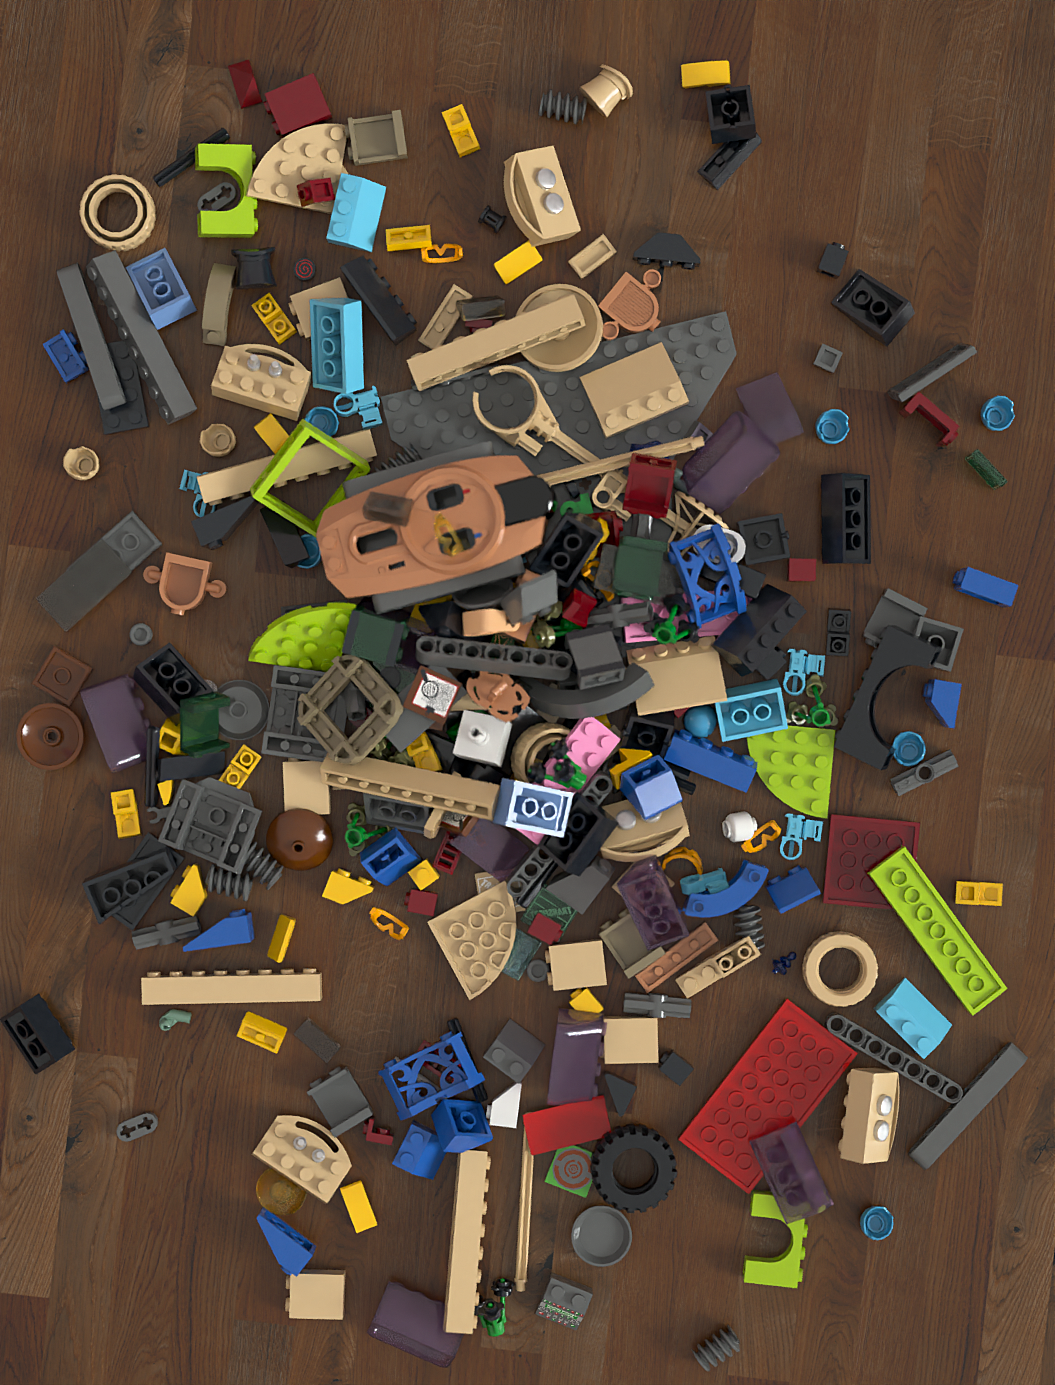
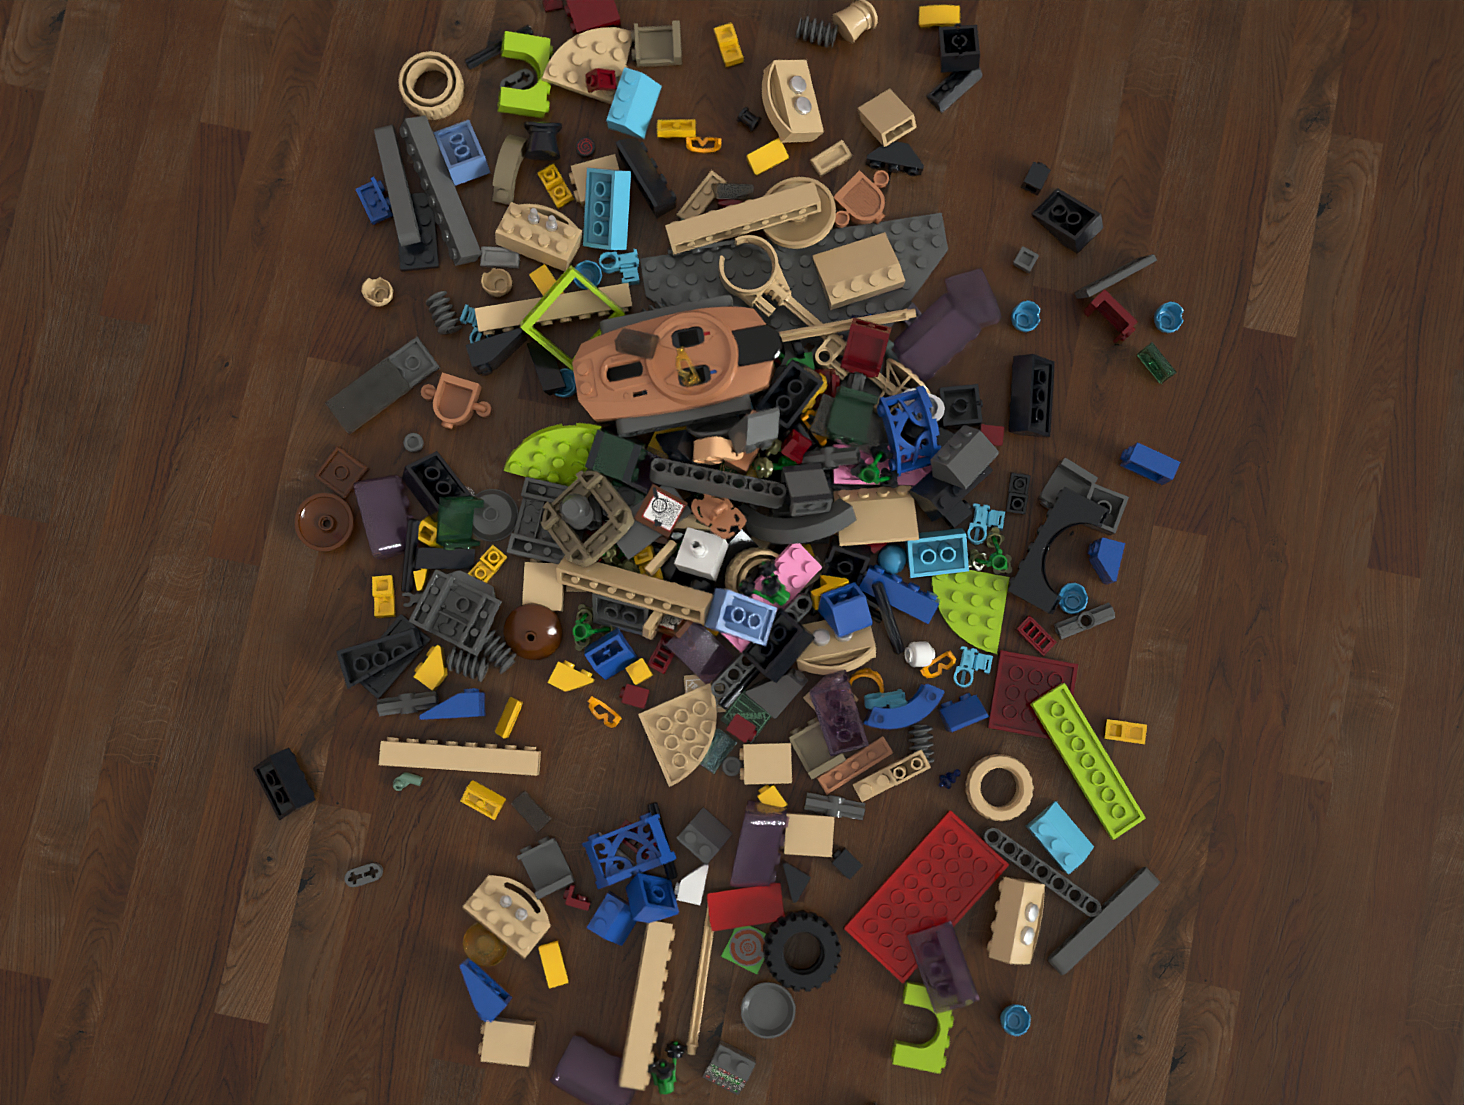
camera: 10 degrees right, 5 degrees down
none -> dark grey piece [426,291,462,335]
none -> light grey tile [480,247,520,268]
none -> dark grey hat [559,493,594,530]
none -> tan tile [645,540,677,577]
none -> tan brick [858,89,917,147]
none -> black axle [872,581,905,654]
none -> dark grey slope [930,425,999,489]
none -> dark red slope [1015,615,1057,657]

